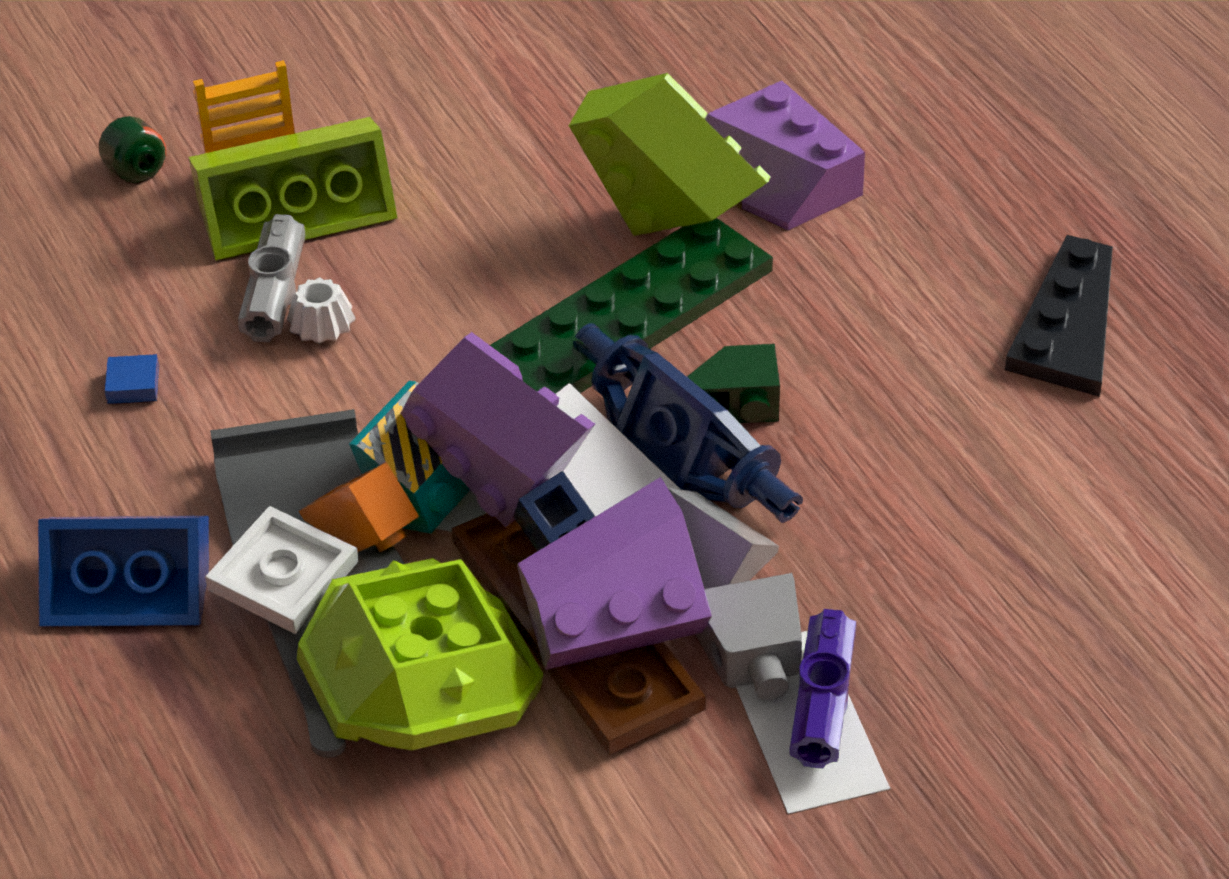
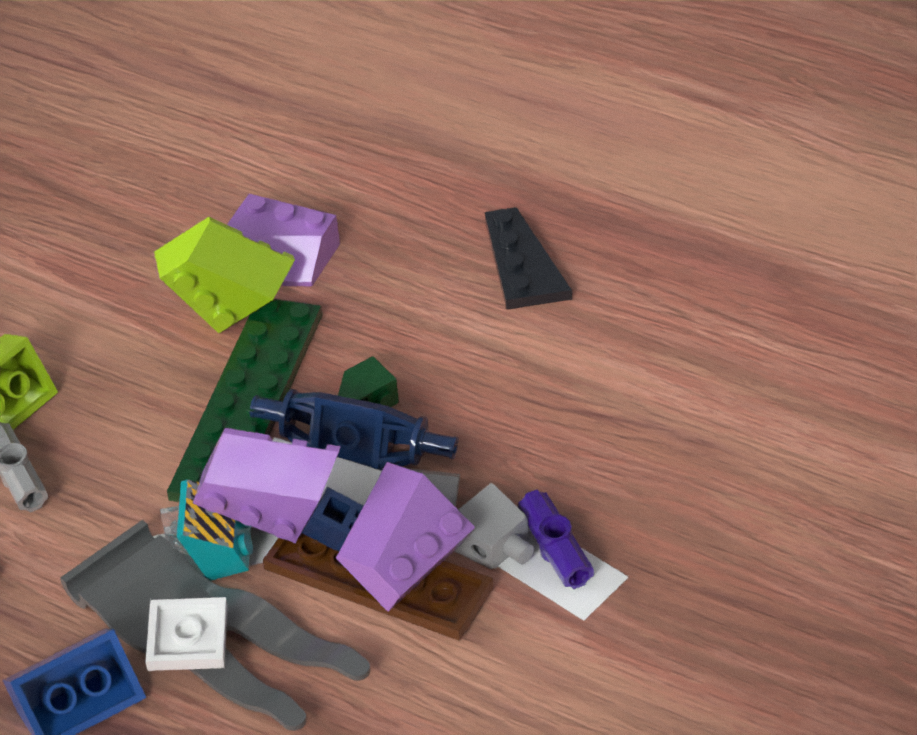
camera: 30 degrees left, 0 degrees up
white piece [287,277,356,344] -> none
lime piece [296,558,544,750] -> none
orange slope [298,462,419,553] -> none

